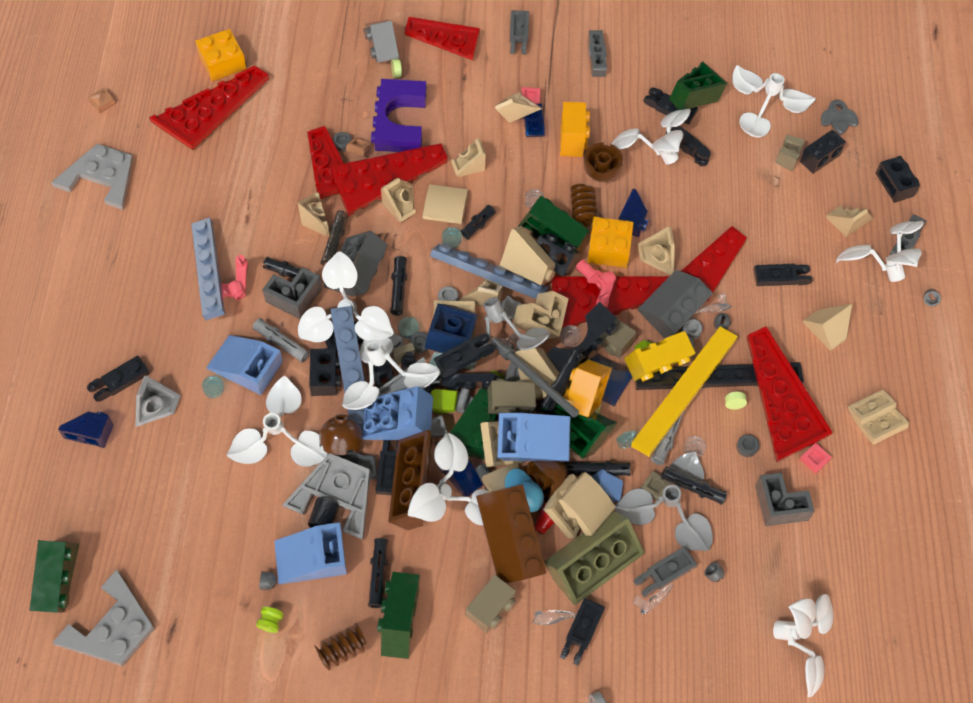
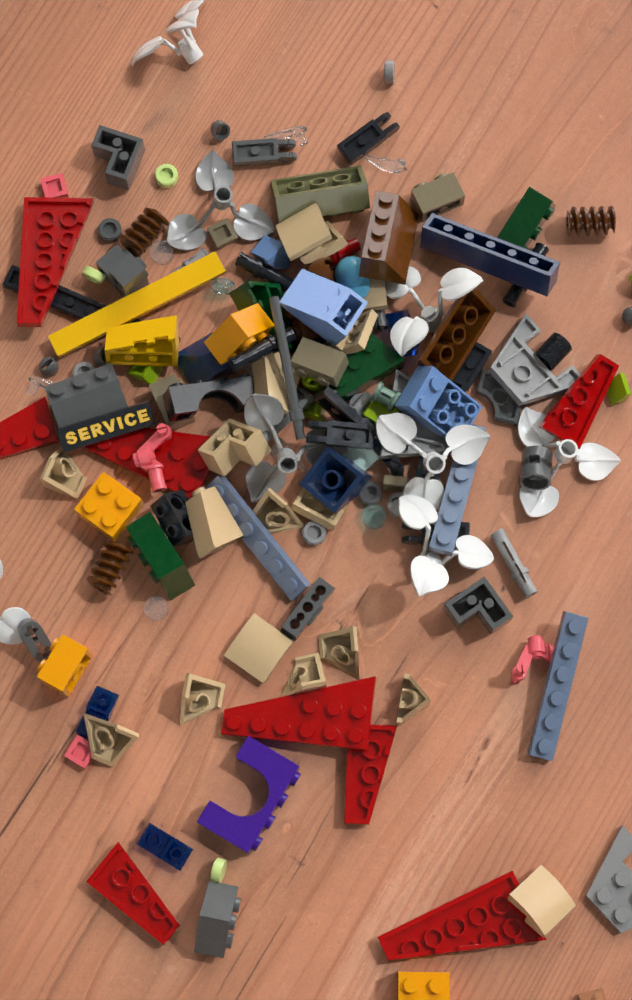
camera: 150 degrees left, 15 degrees up
clear light blue tile [202,376,224,398] -> none
medium blue slope [206,335,283,395] -> none
black pin [263,256,301,279] -> none
medium blue slope [274,522,347,585] -> none
black brick [309,348,341,396] -> none
reddish brown cylinder [319,414,363,455] -> none
clear smoke pin [320,210,348,265] -> none
dark grey slope [323,231,387,297] -> none
dark grey tile [333,132,352,152] -> none
nougat tile [346,137,372,157] -> none
black pin [390,256,407,316] -> none
clear light blue tile [442,227,462,248] -> none
black pin [460,205,496,240] -> none
dark grey hinge [510,10,529,55] -> none
clear tile [560,325,581,347] -> none
reddish brown cylinder [584,142,623,182] -> none
clear blue slope [618,189,649,237] -> none
black pin [661,466,727,505] -> none
none -> dark grey beam [18,618,52,662]
none -> black tile [57,400,155,452]
none -> dark grey brick [96,245,149,298]
none -> reddish brown piece [119,208,170,257]
none -> clear blue slope [136,823,193,871]
none -> yellowish green tile [155,164,178,188]
none -> dark grey piece [280,577,335,642]
none -> tan slope [318,627,359,680]
none -> sand green bush [371,382,402,412]
none -> dark blue brick [420,213,560,297]
none -> tan slope [508,865,576,938]
none -> dark grey wheel [520,446,553,490]
none -> red wing [538,354,620,449]
none -> lime slope [607,372,631,405]

